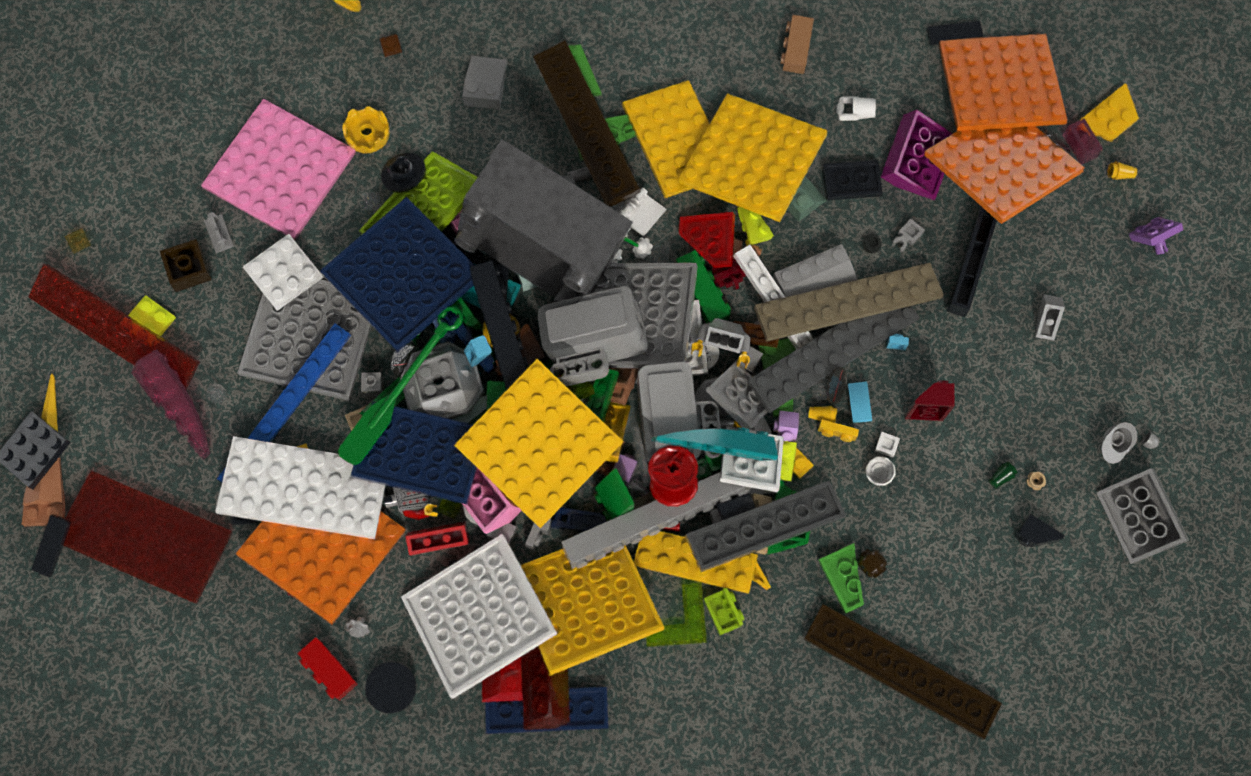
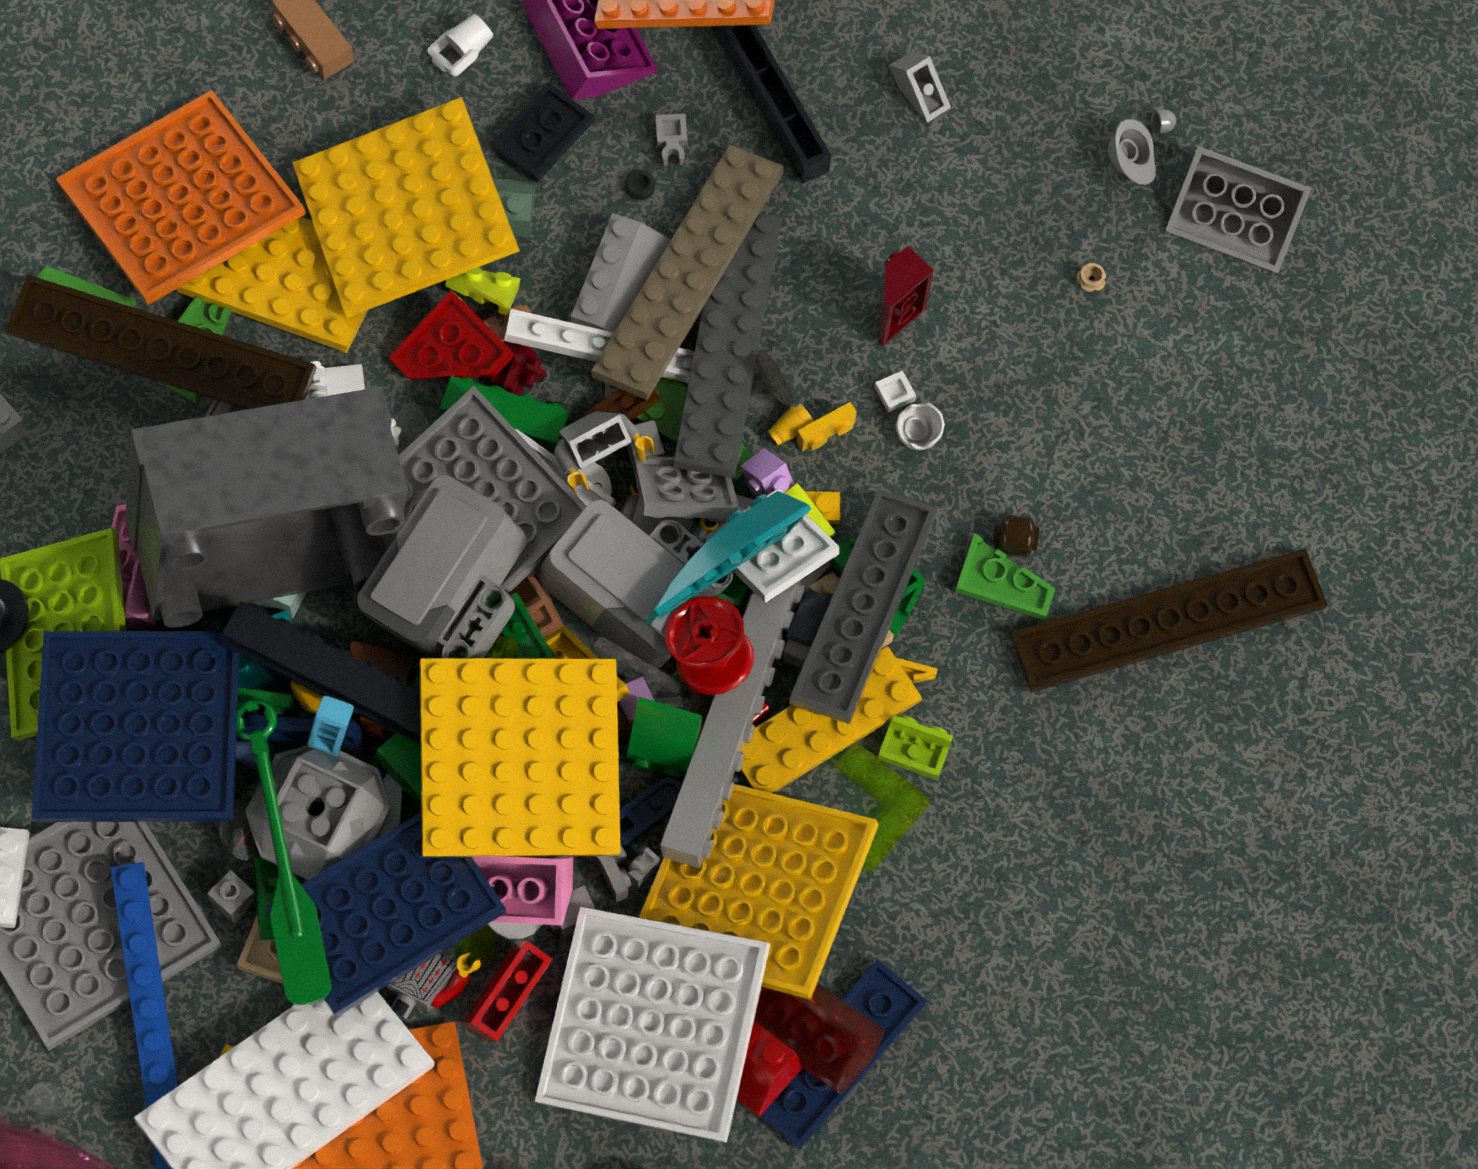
camera: 50 degrees left, 5 degrees down
medium azure slope [848,381,872,423] -> none
medium azure plate [886,334,909,350] -> none
dark green cone [988,461,1018,489] -> none
black slope [1015,514,1065,547] -> none
none -> orange plate [56,90,306,305]
none -> light grey plate [628,847,660,890]

